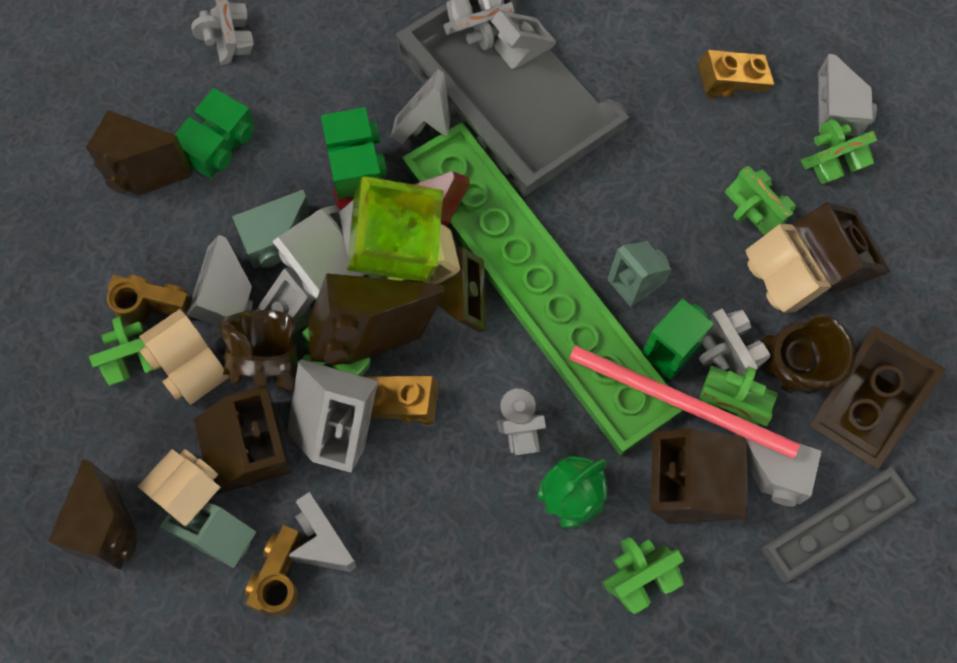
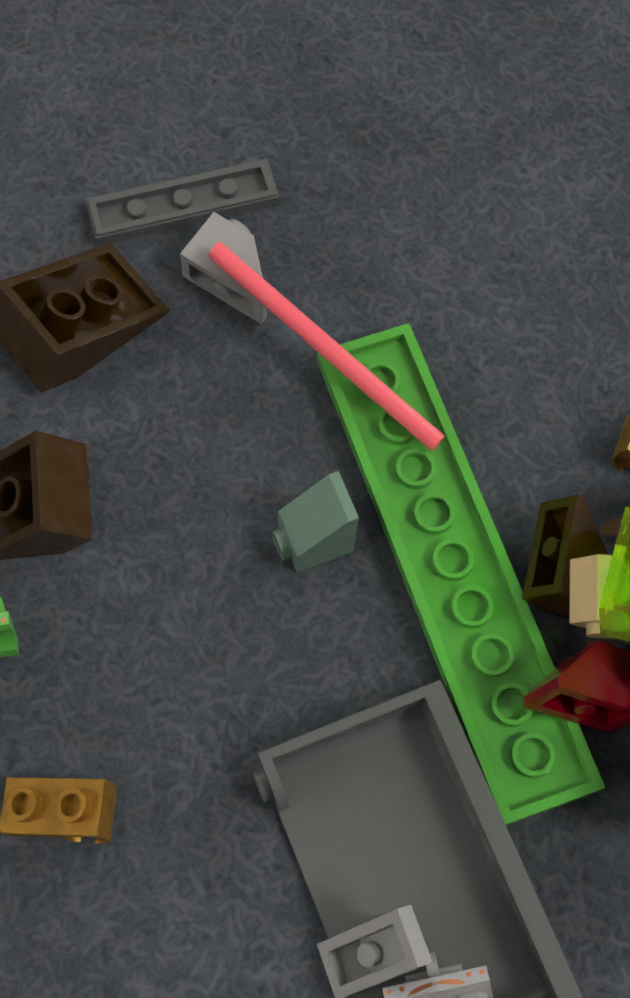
camera: 165 degrees left, 0 degrees up
light grey slope [391,69,451,144] -> none
light grey hips [497,388,546,455] -> none
green helmet [537,456,607,528] -> none
bright green hips [602,537,684,614] -> none
green piece [642,298,714,382] -> none
dark brown slope [651,428,748,524] -> none
light grey hips [699,309,770,376] -> none
bright green hips [699,365,778,427] -> none
bright green hips [725,166,796,235] -> none
tan brick [745,224,831,313] -> none
dark brown hair [760,314,855,394] -> none

